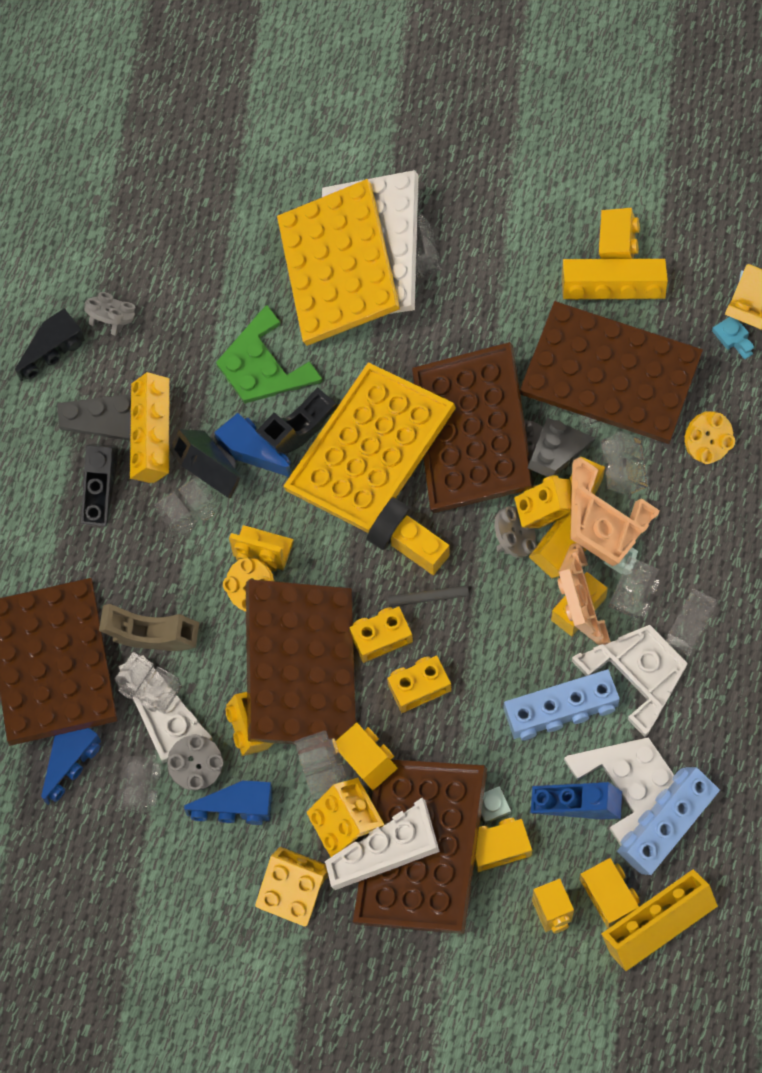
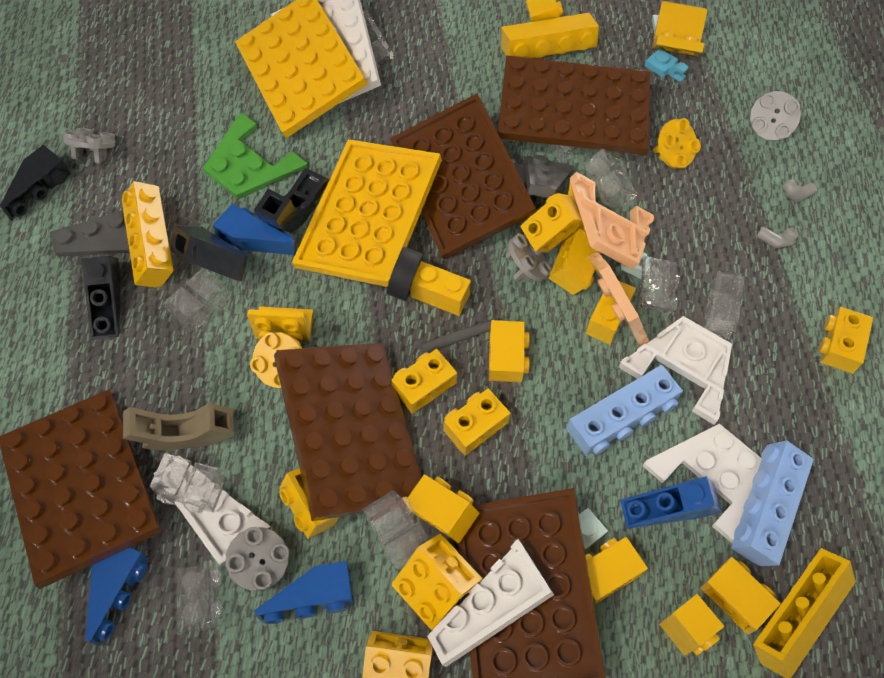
camera: 20 degrees left, 5 degrees down
none -> yellow brick [489,320,529,382]

